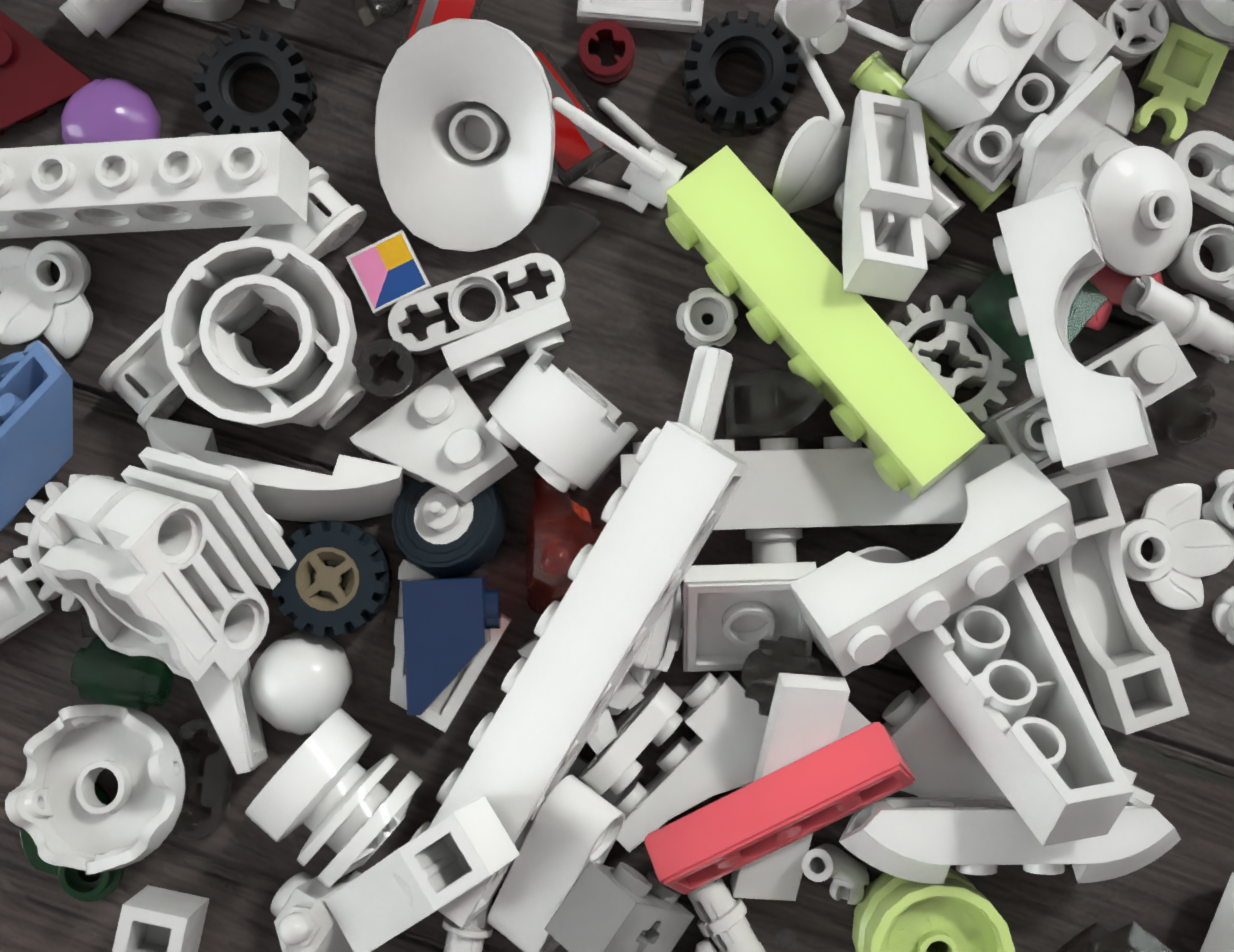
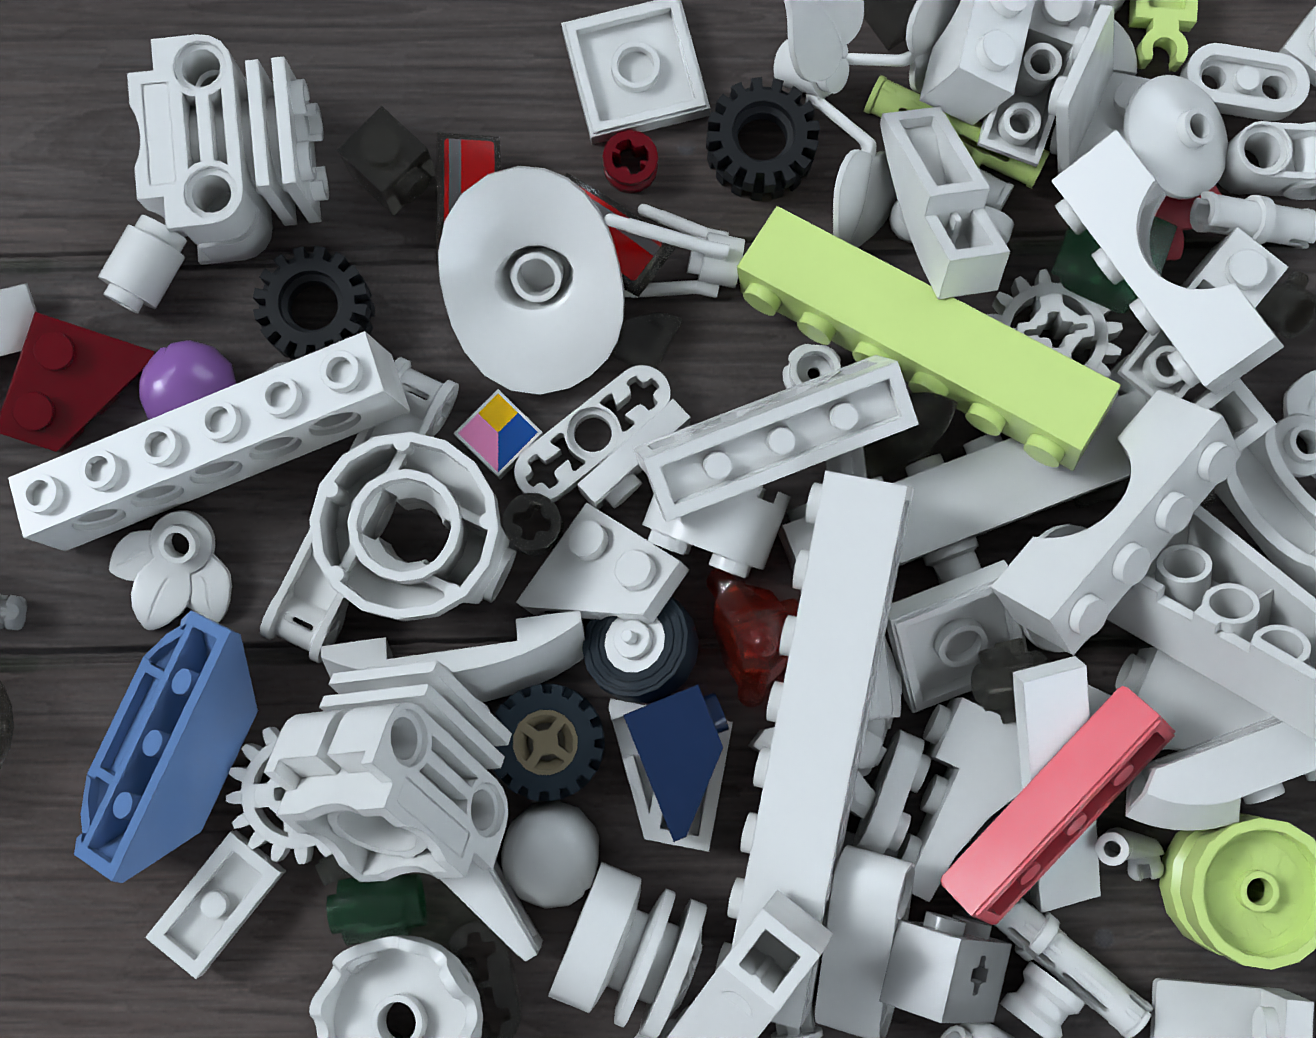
camera: 20 degrees left, 5 degrees down
none -> white fence [633,355,919,522]

